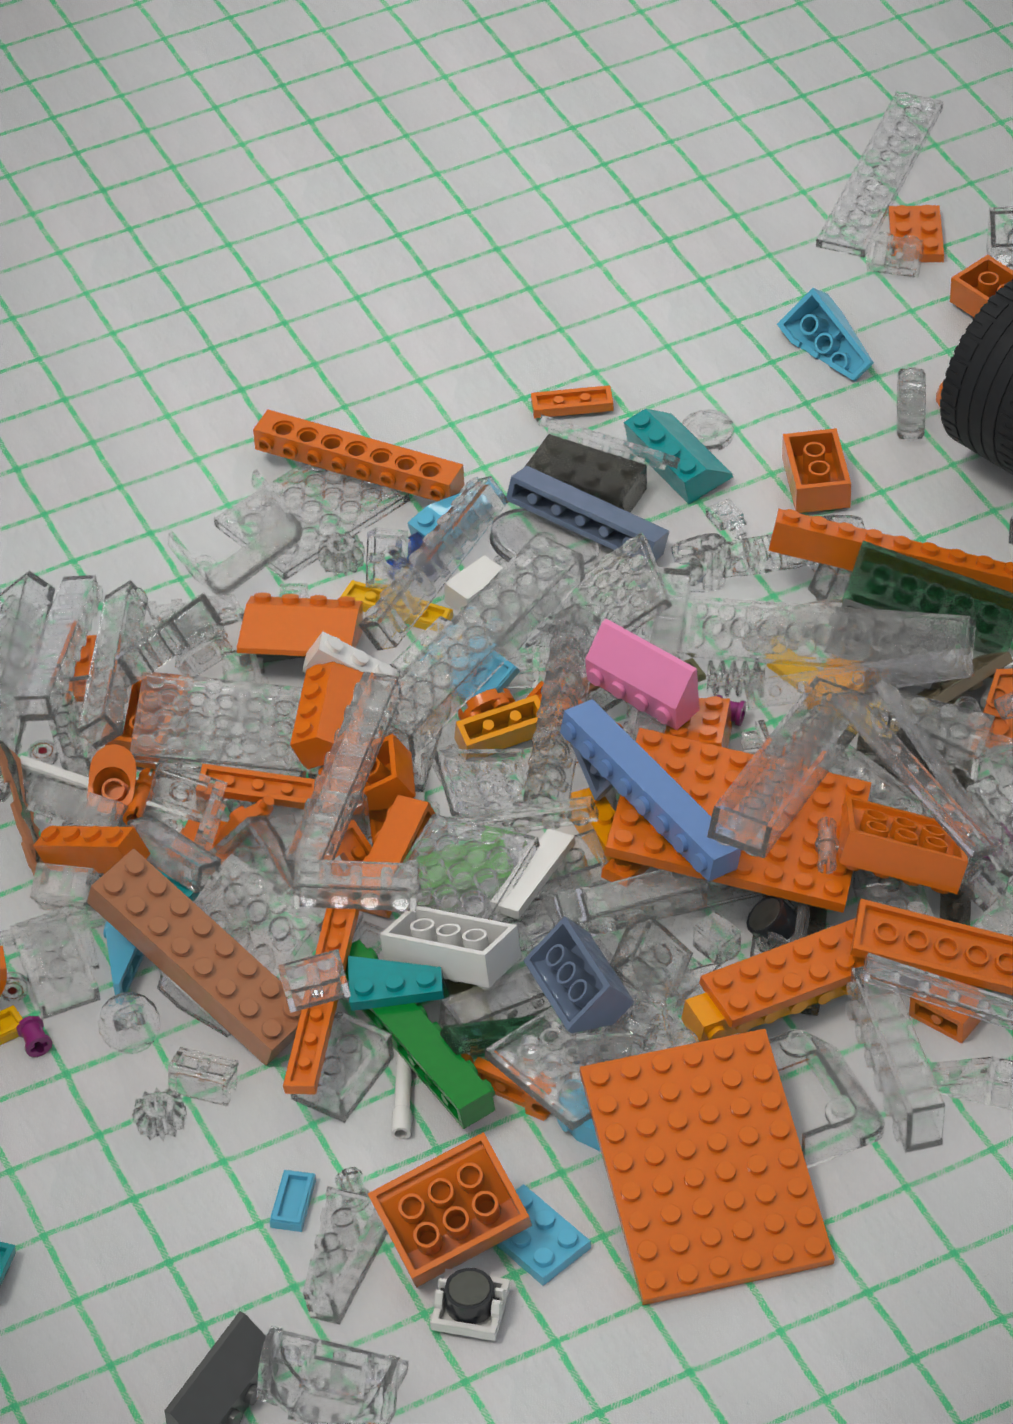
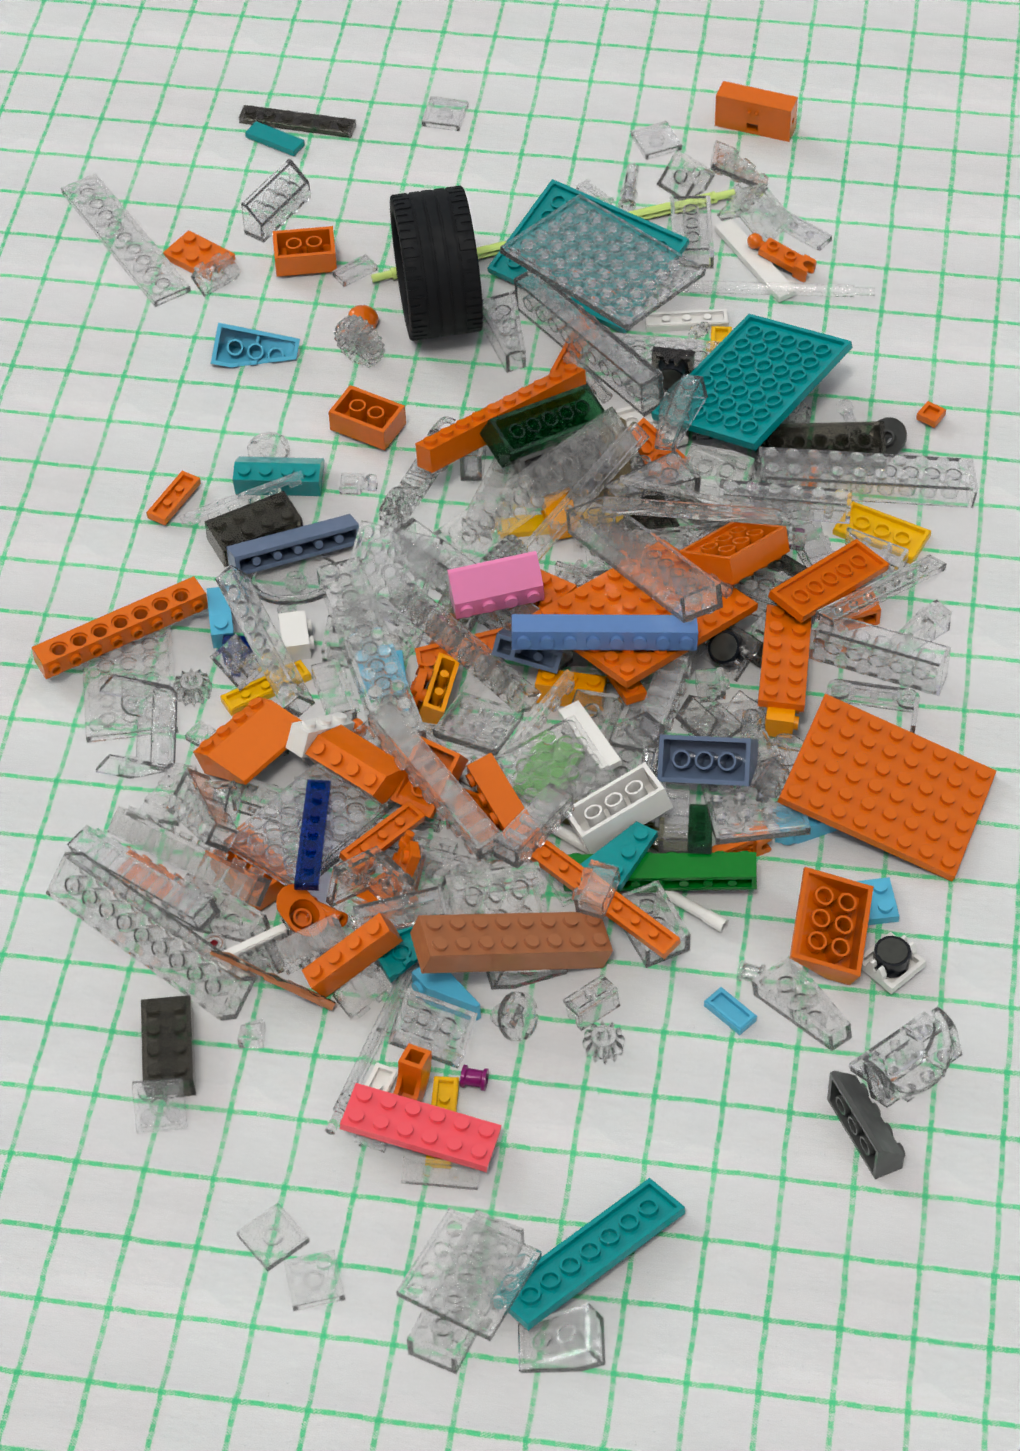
camera: 55 degrees left, 5 degrees up
none -> clear blue tile [294,779,331,891]

